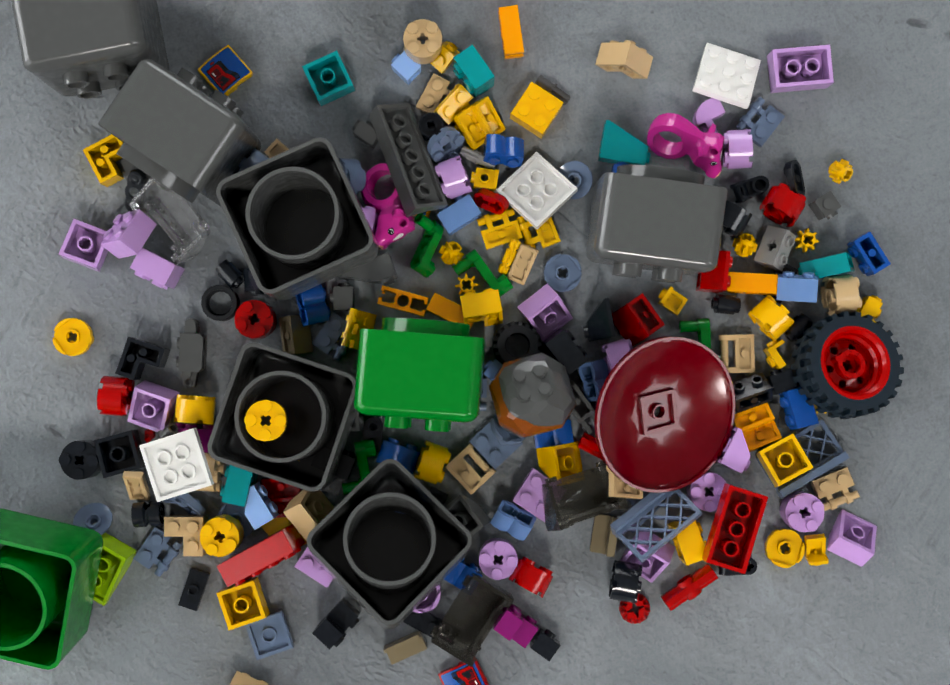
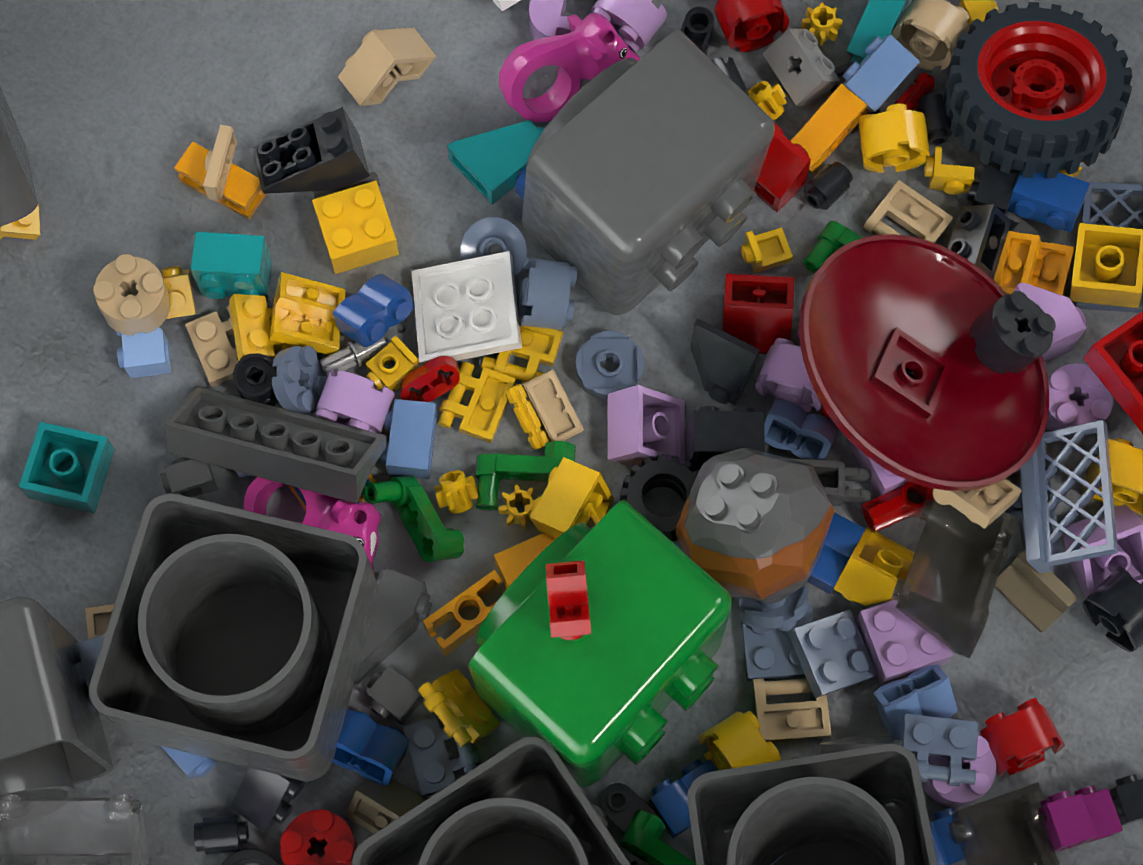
camera: 50 degrees left, 15 degrees down
none -> tan plate [203,124,237,201]
none -> black slope [253,107,370,194]
none -> sand blue brick [518,258,577,330]
none -> red brick [546,560,591,640]
none -> sand blue plate [787,610,878,699]
none -> red axle [894,72,935,111]
none -> sand blue plate [901,714,979,787]
none -> black brick [970,291,1056,375]

